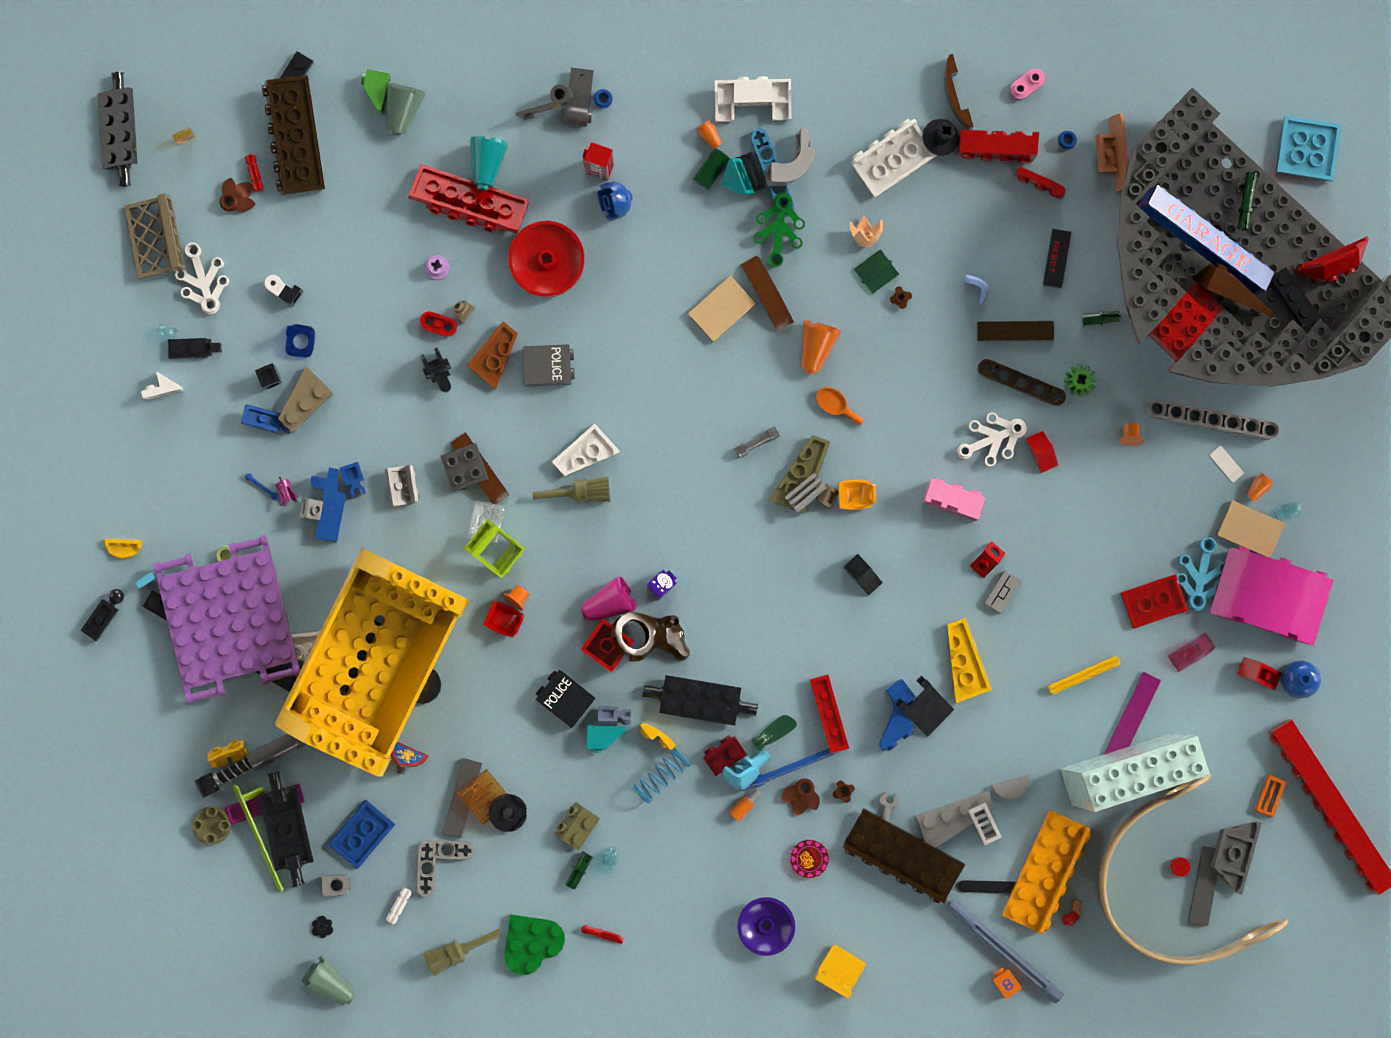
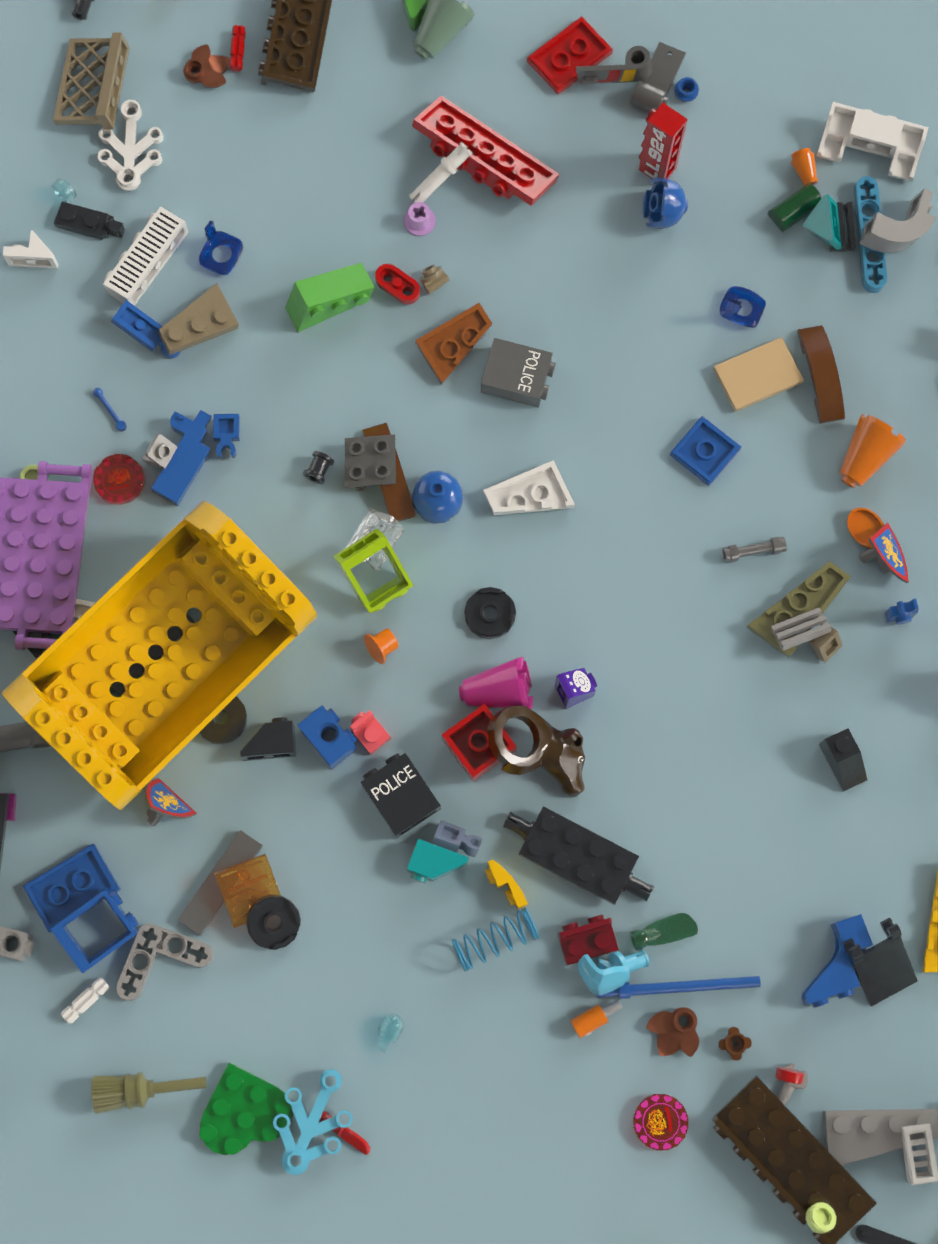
camera: 25 degrees right, 10 degrees down
black brick [255,363,283,390] -> none
leg [265,275,304,307] -> none
flat silver piece [275,477,299,506] -> none
light grey bracket [385,464,420,507] -> none
black hinge [420,347,451,392] -> none
teal cone [470,136,507,191] -> none
red piece [483,600,524,638] -> none
red dish [508,221,585,298] -> none
olive piece [532,476,610,504] -> none
olive bracket [555,802,600,851] -> none
dark green axle [566,851,593,890] -> none
dark purple dish [737,897,795,956] -> none
green plant [753,193,805,267] -> none
red plate [810,674,849,754] -> none
light orange piece [839,480,876,510] -> none
none -> blue window [50,887,139,974]
none -> clear red tile [93,454,145,505]
none -> white brick [103,206,189,306]
none -> black slope [240,717,296,761]
none -> medium azure plant [273,1069,353,1175]
none -> bright green wedge [285,262,375,332]
none -> blue brick [297,705,357,769]
none -> black bush [303,451,334,484]
none -> coral bracket [350,710,391,755]
none -> white pin [409,142,472,203]
none -> blue cylinder [412,471,463,524]
none -> black tile [464,587,516,639]
none -> red tile [527,16,613,95]
none -> blue tile [670,416,742,486]
none -> clear blue piece [719,286,766,328]
none -> red tile [775,1067,804,1084]
none -> yellowish green tile [806,1202,836,1234]
none -> shield [859,523,909,583]
none -> blue plate [885,598,919,625]

